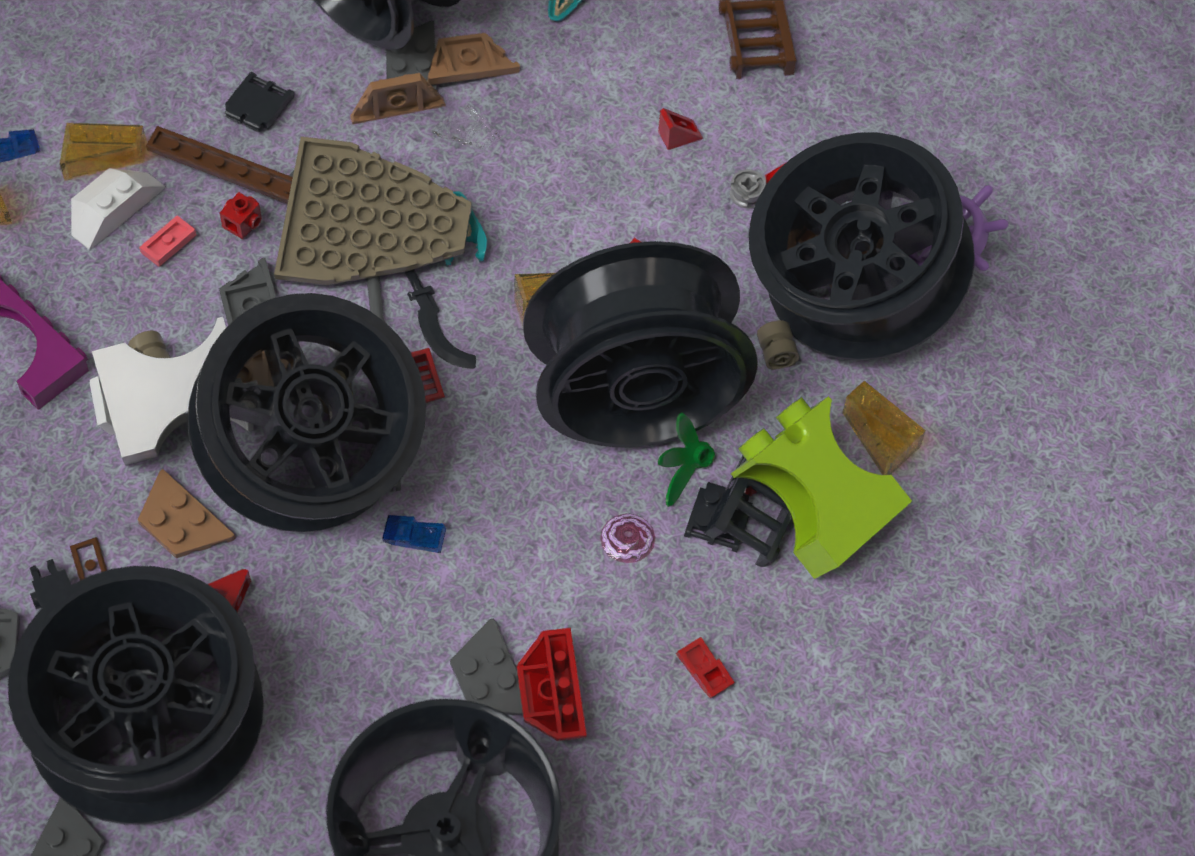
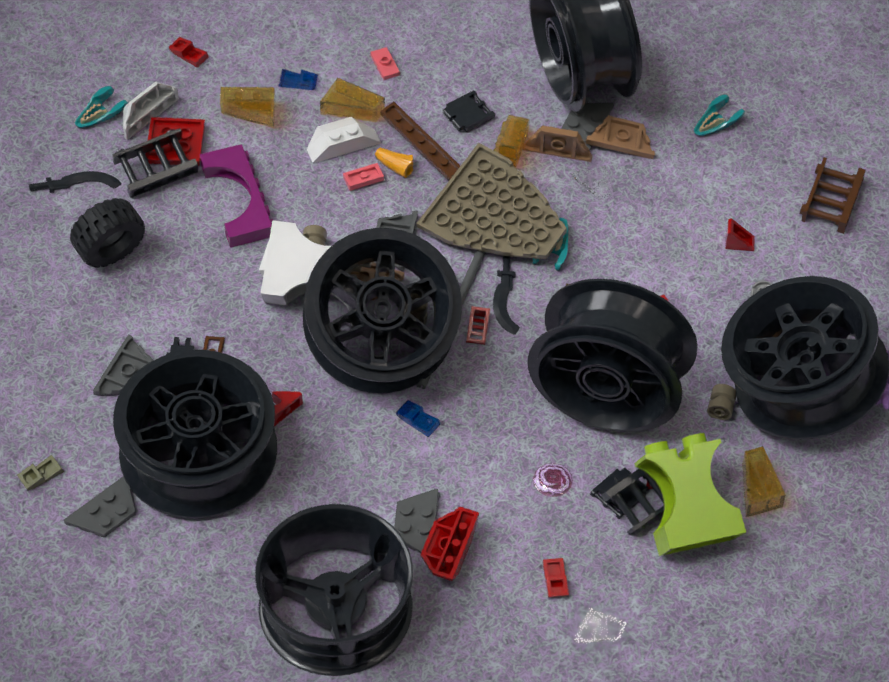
camera: 30 degrees right, 5 degrees down
medium nougat wing [138,469,236,558] -> none
red brick [219,192,262,239] -> none
green plant [658,413,715,507] -> none
none -> coral plate [370,47,400,80]
none -> light orange piece [375,147,413,178]
none -> clear yellow wedge [493,115,530,168]
none -> clear slope [573,607,628,643]

